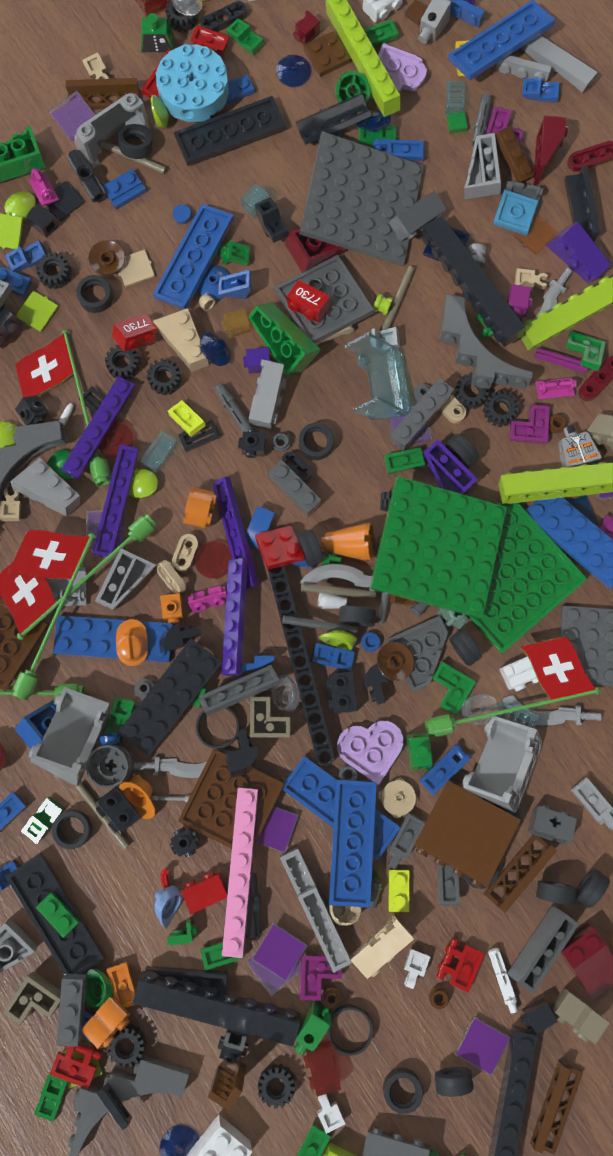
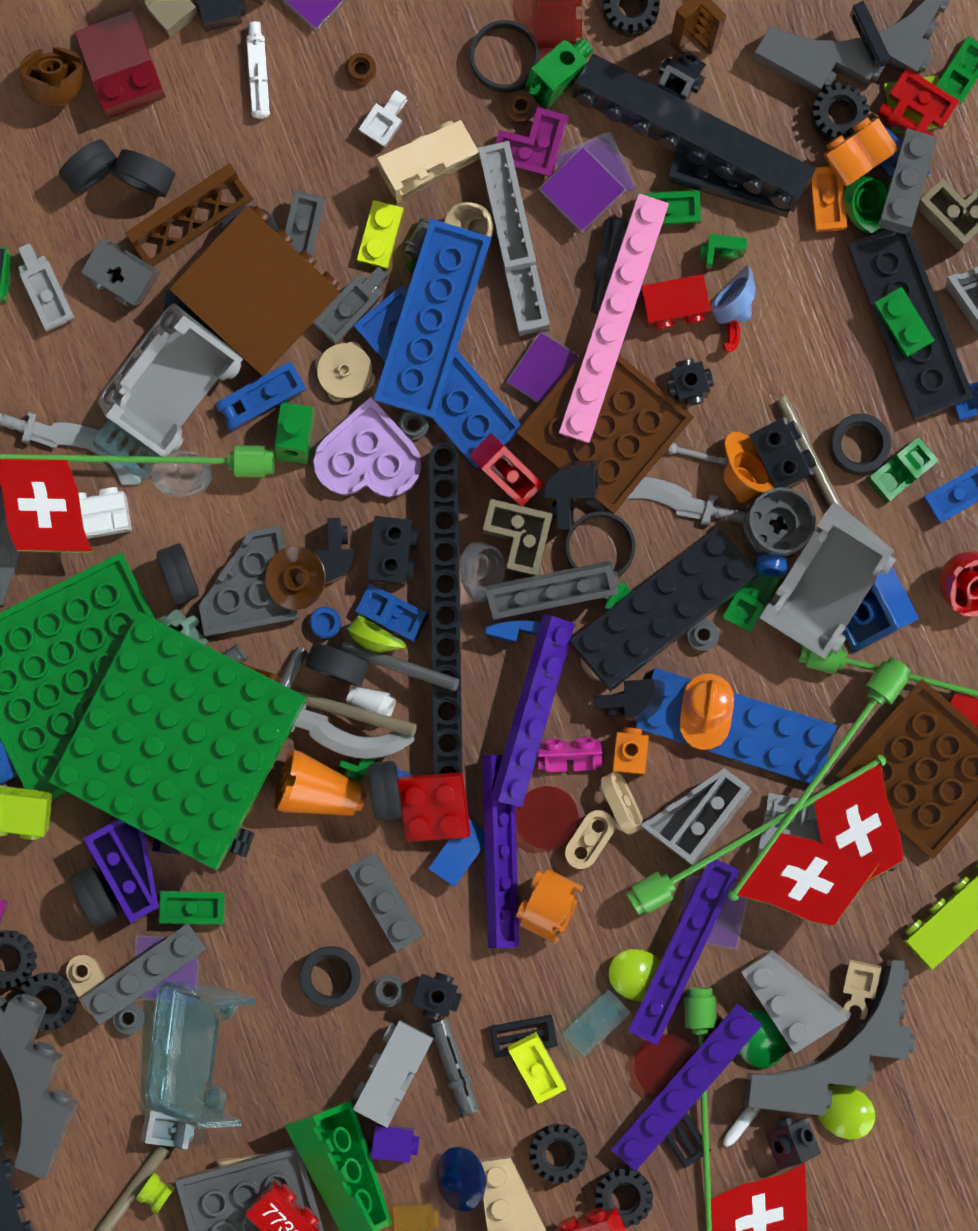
camera: 165 degrees left, 5 degrees up
black beam [282,451,312,483] -> none
green plate [432,662,476,716] -> none
red plate [436,938,484,993] -> none
dark grey brick [507,905,579,994] -> none
none -> red brick [469,433,544,506]

